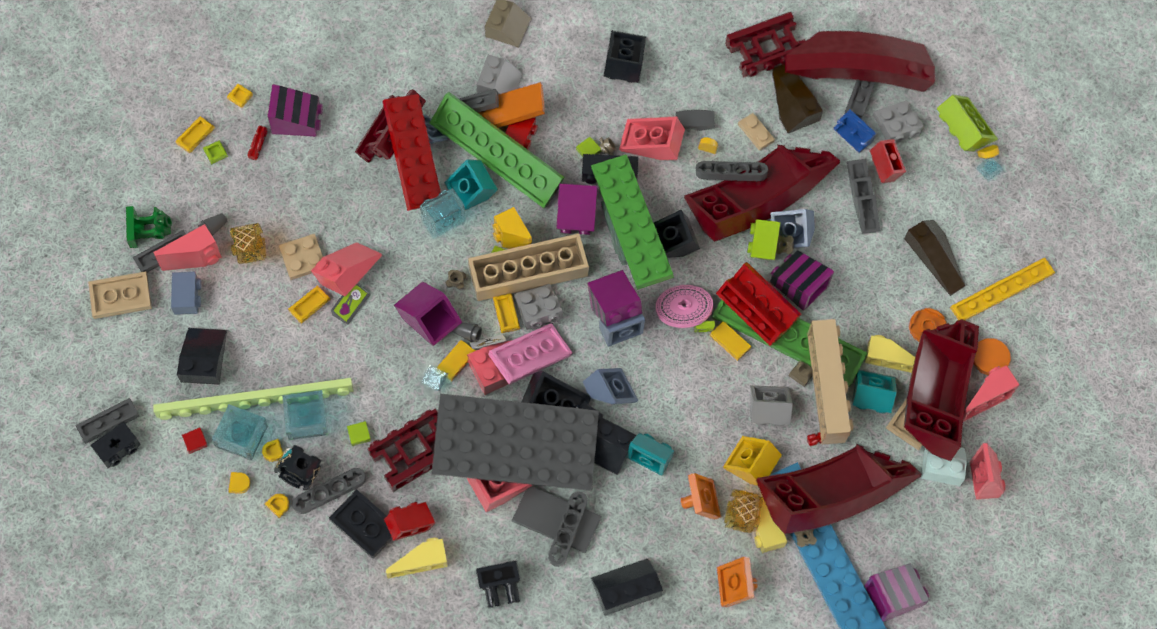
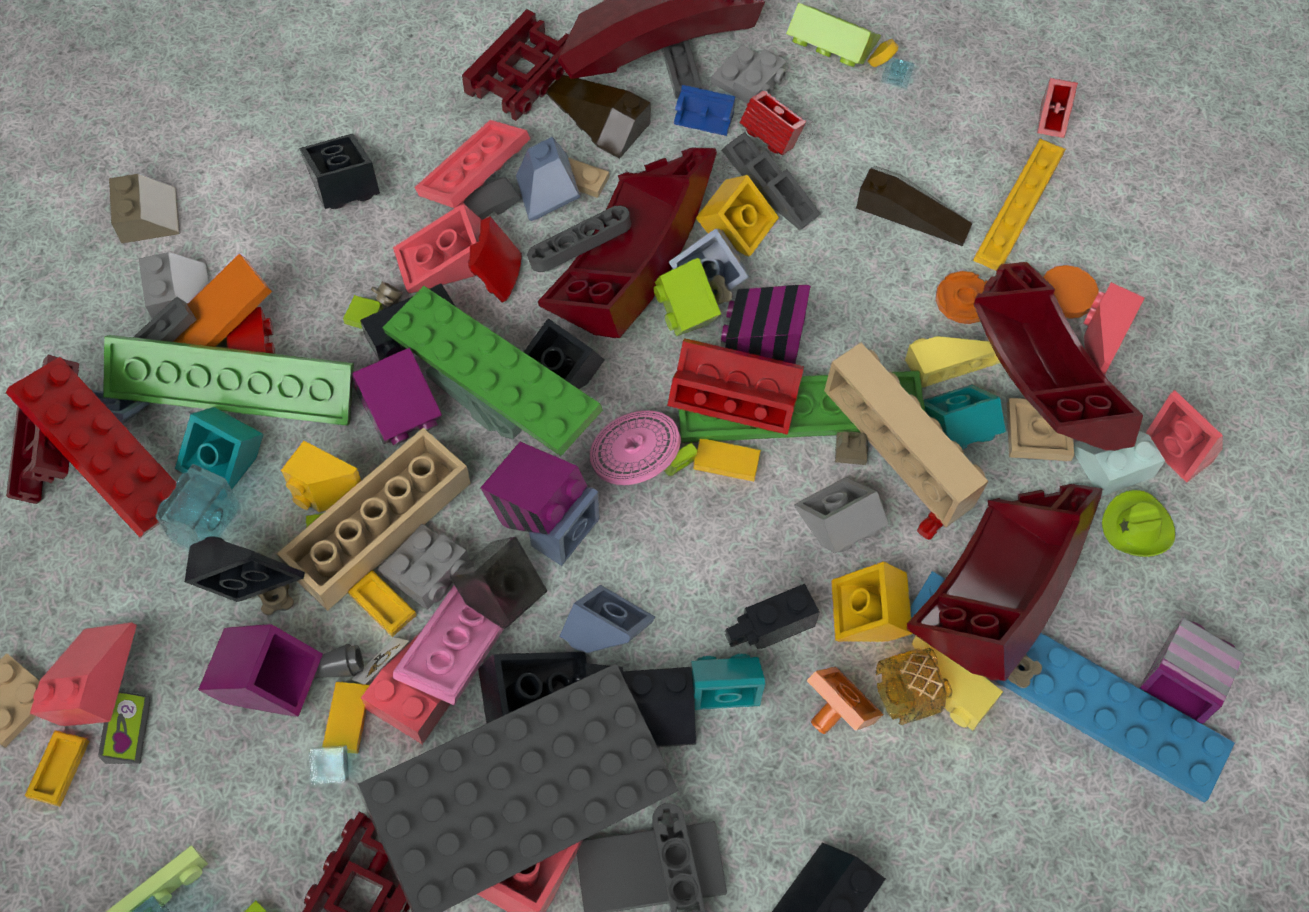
camera: 30 degrees left, 5 degrees down
yellow tile [698,137,718,154] -> none
orange tile [717,557,758,607] -> none
none -> black slope [184,536,305,602]
none -> coral plate [414,120,530,208]
none -> clear smoke slope [450,536,547,629]
none -> red slope [468,216,522,303]
none -> sand blue slope [516,136,580,221]
none -> yellow slope [696,175,779,257]
none -> black hinge [725,583,820,649]
none -> slope [1037,78,1078,138]
none -> lime hat [1102,490,1175,557]

